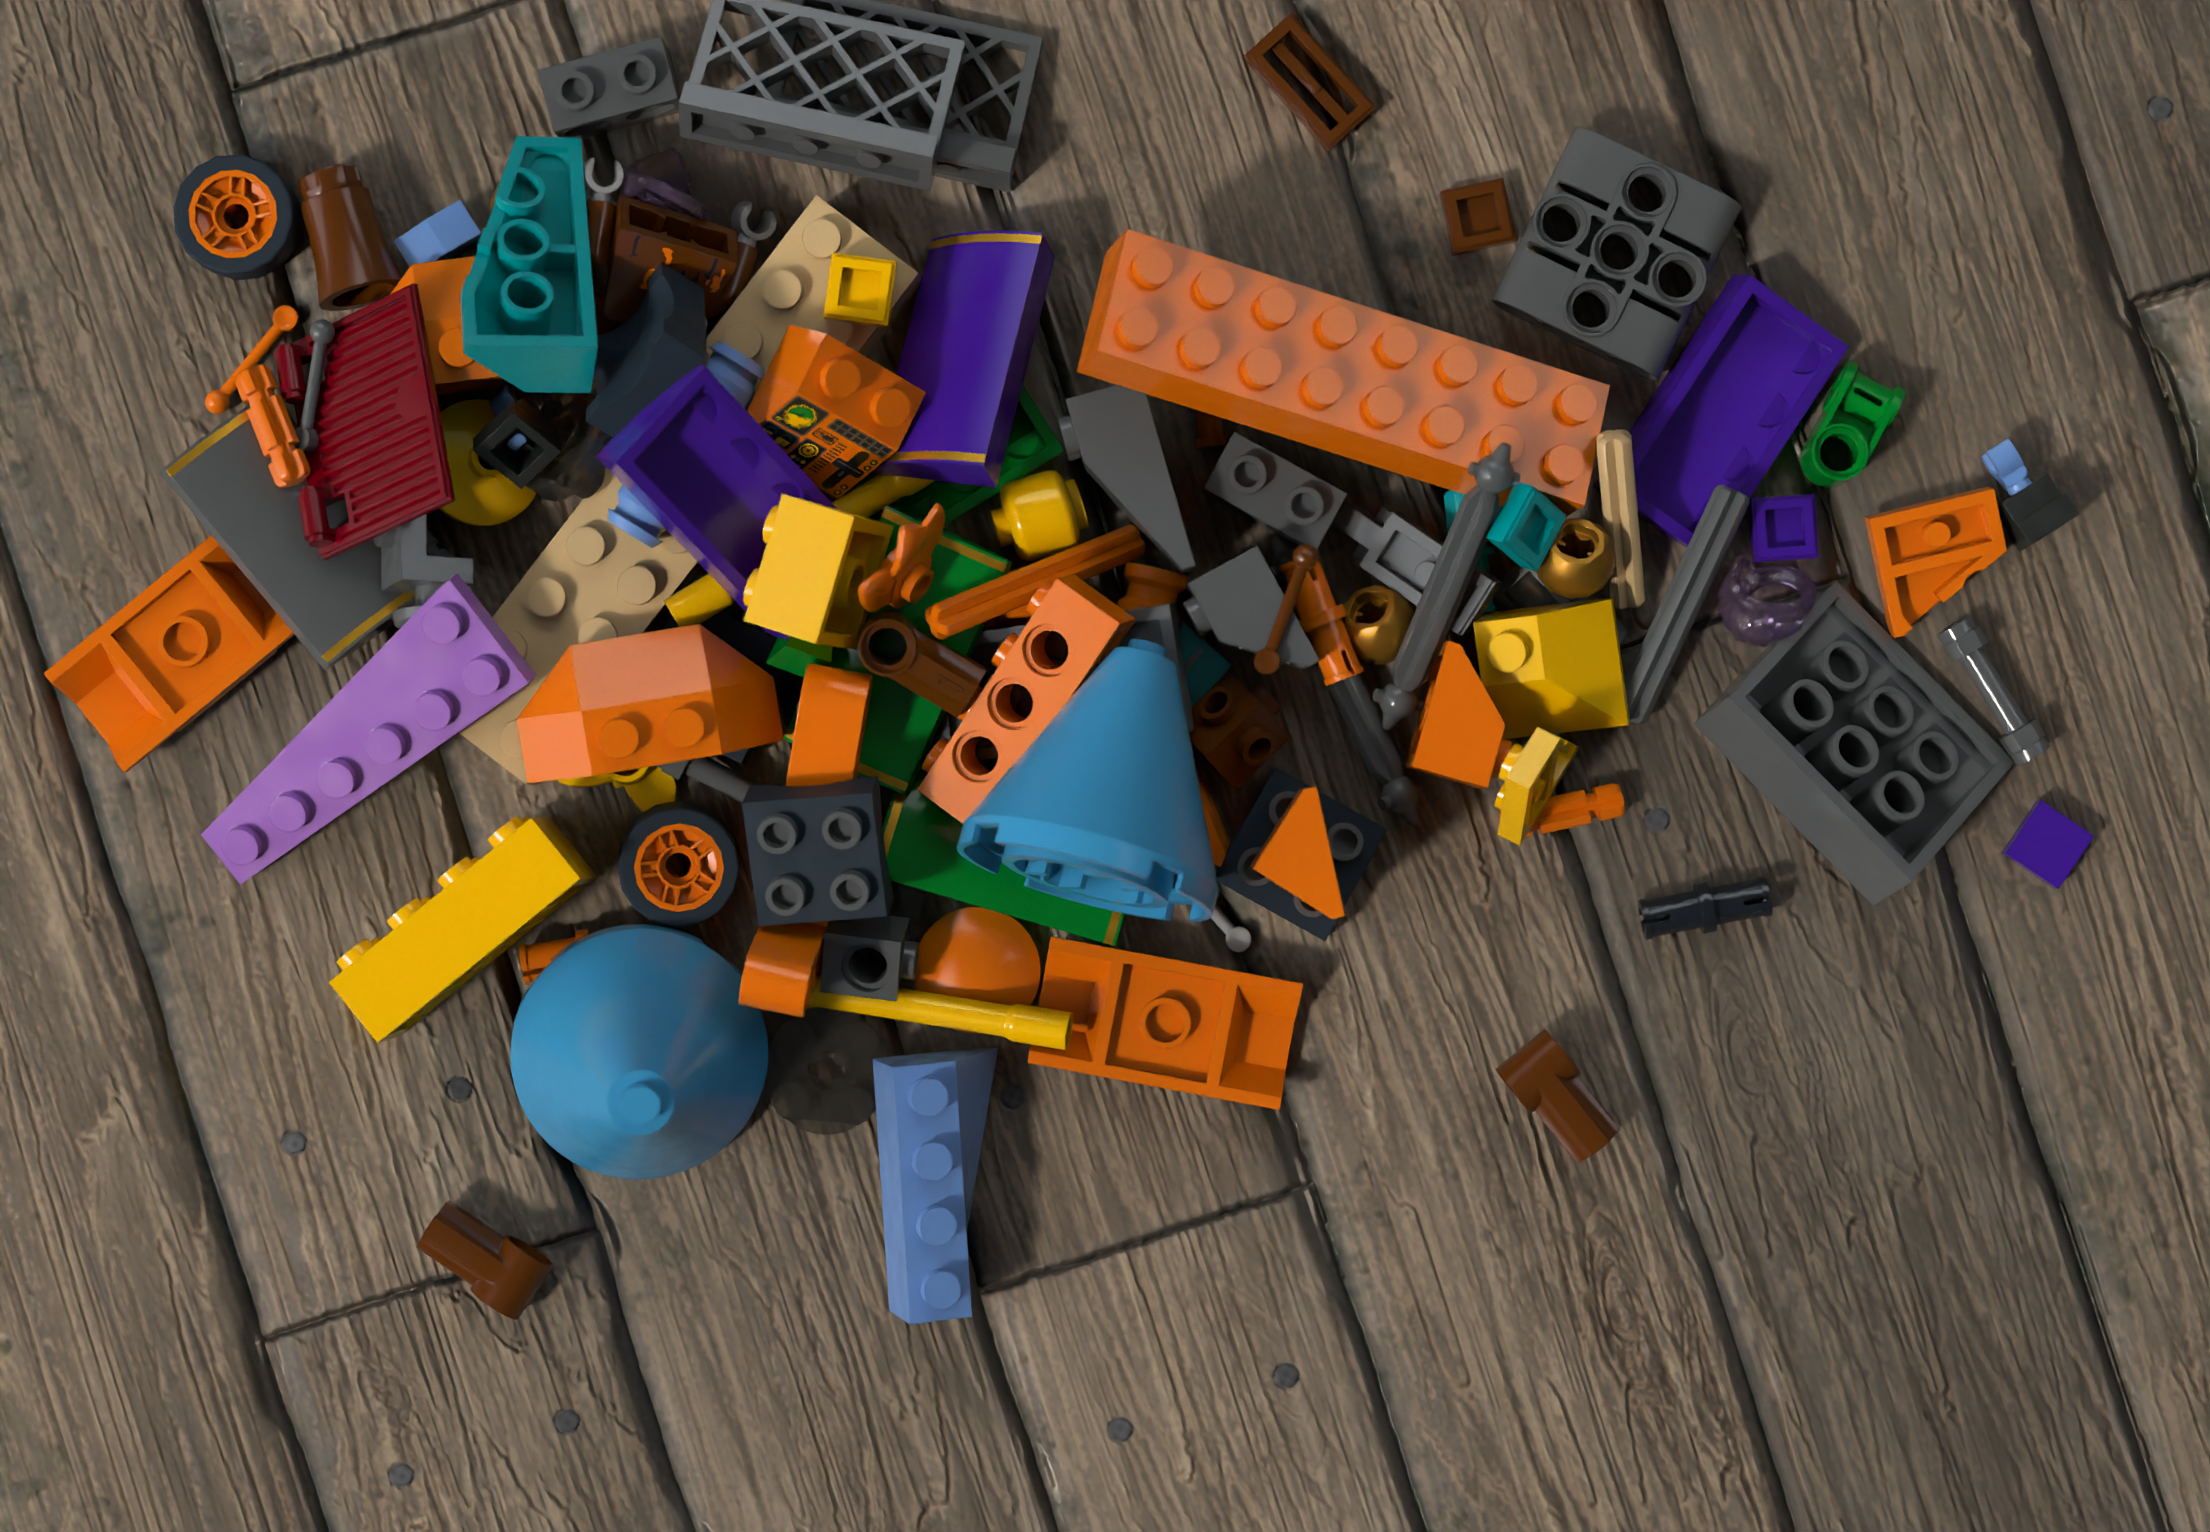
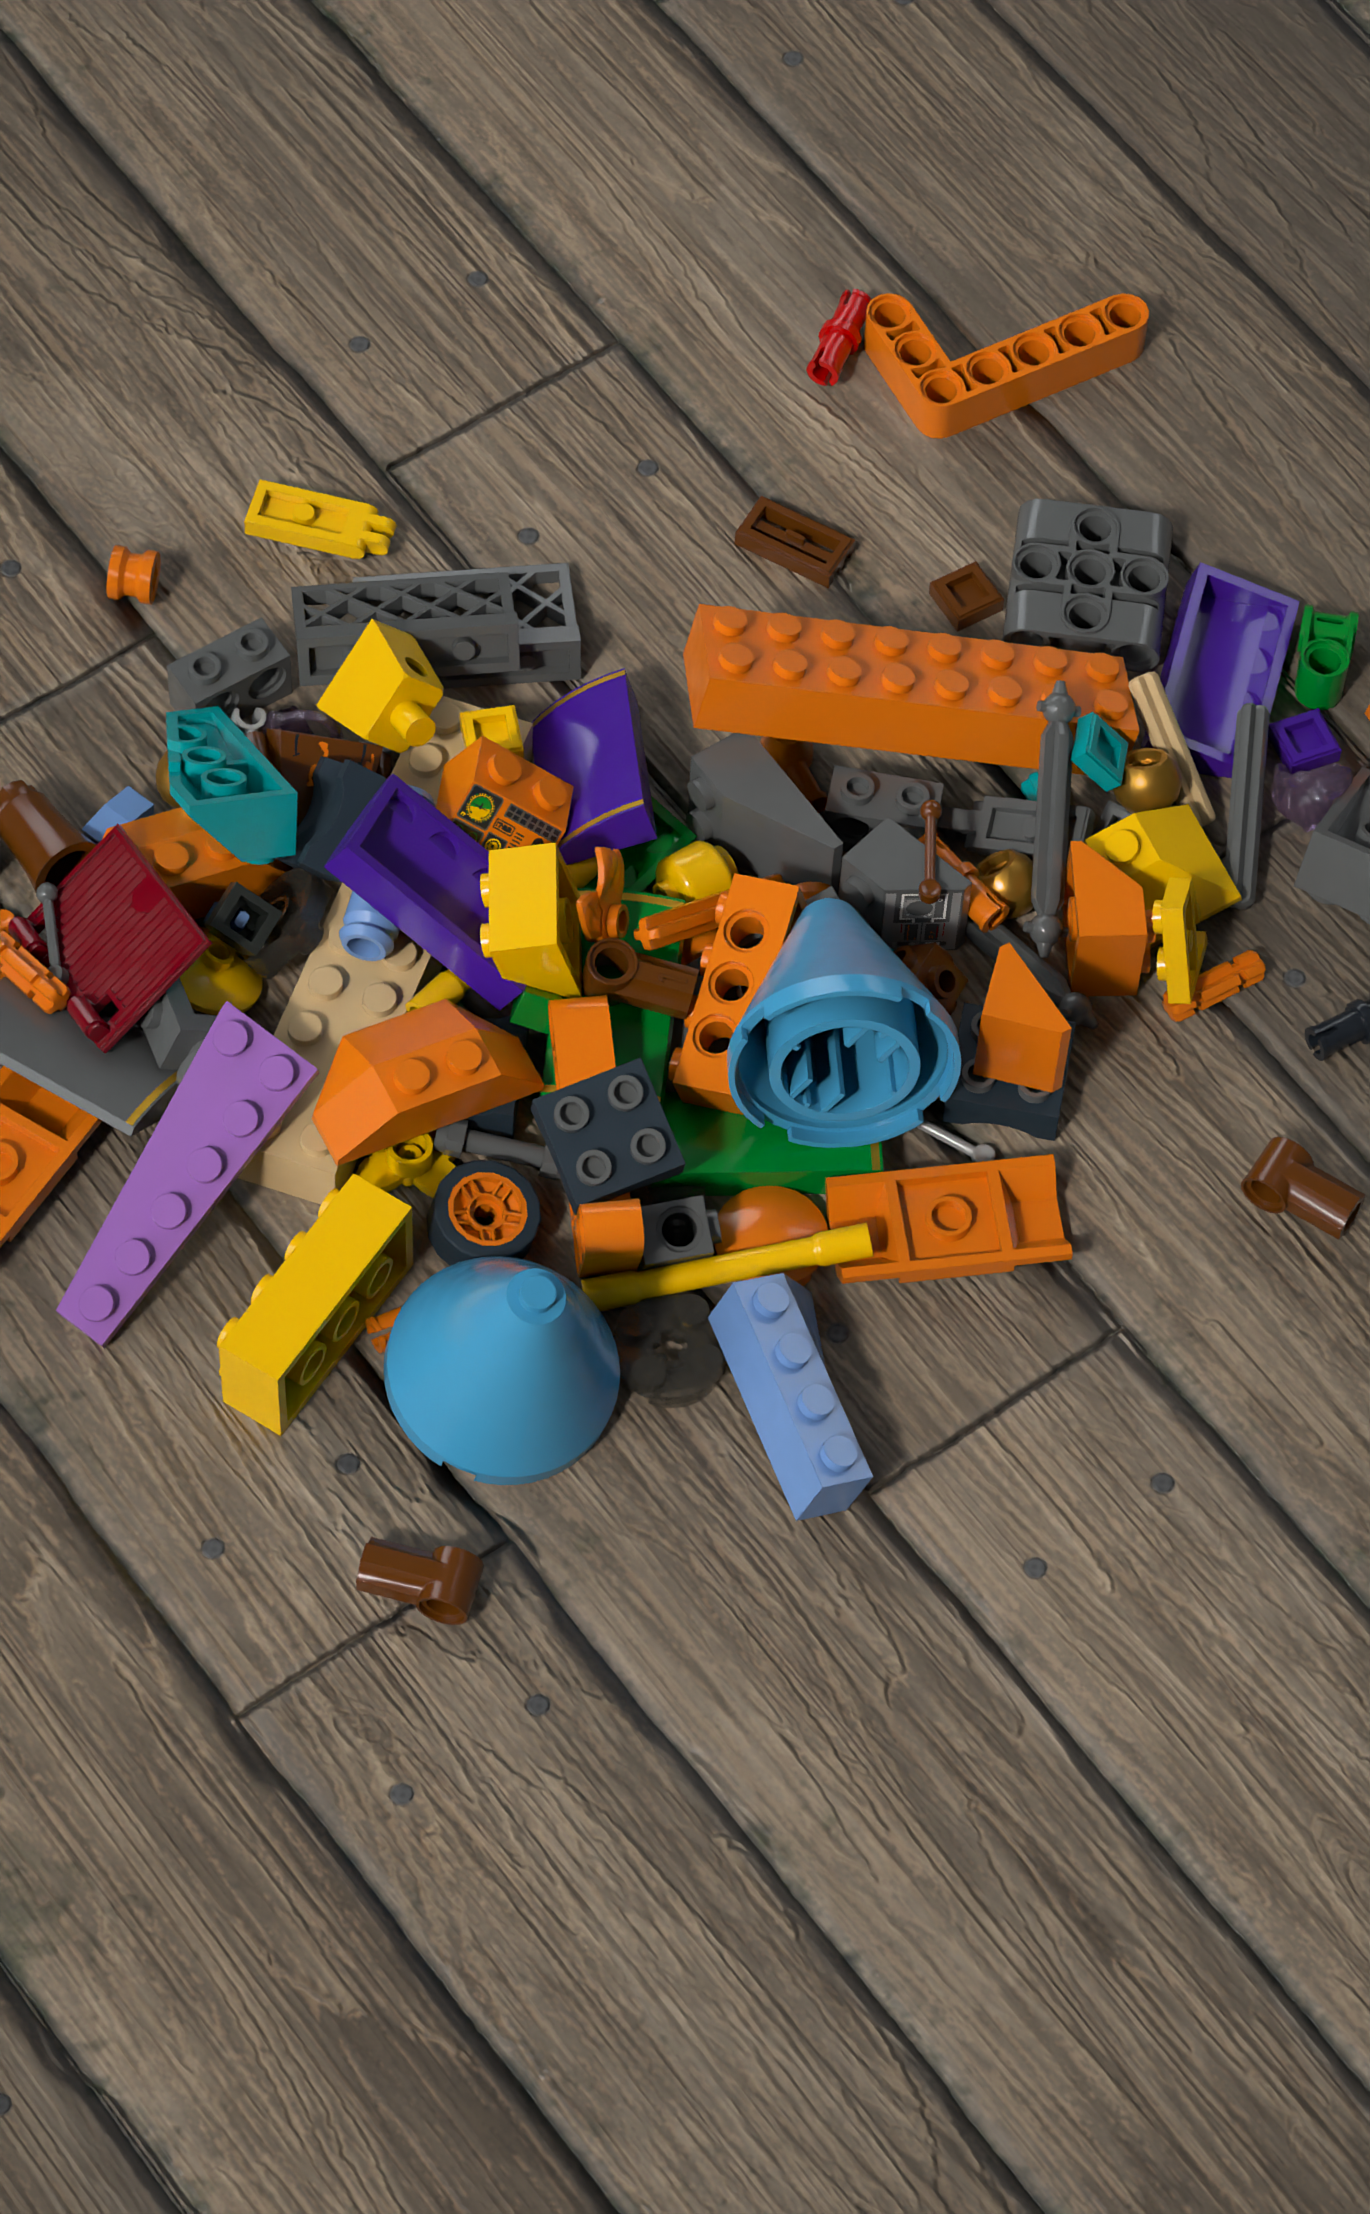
camera: 20 degrees left, 30 degrees down
none -> yellow torso [316,619,444,753]

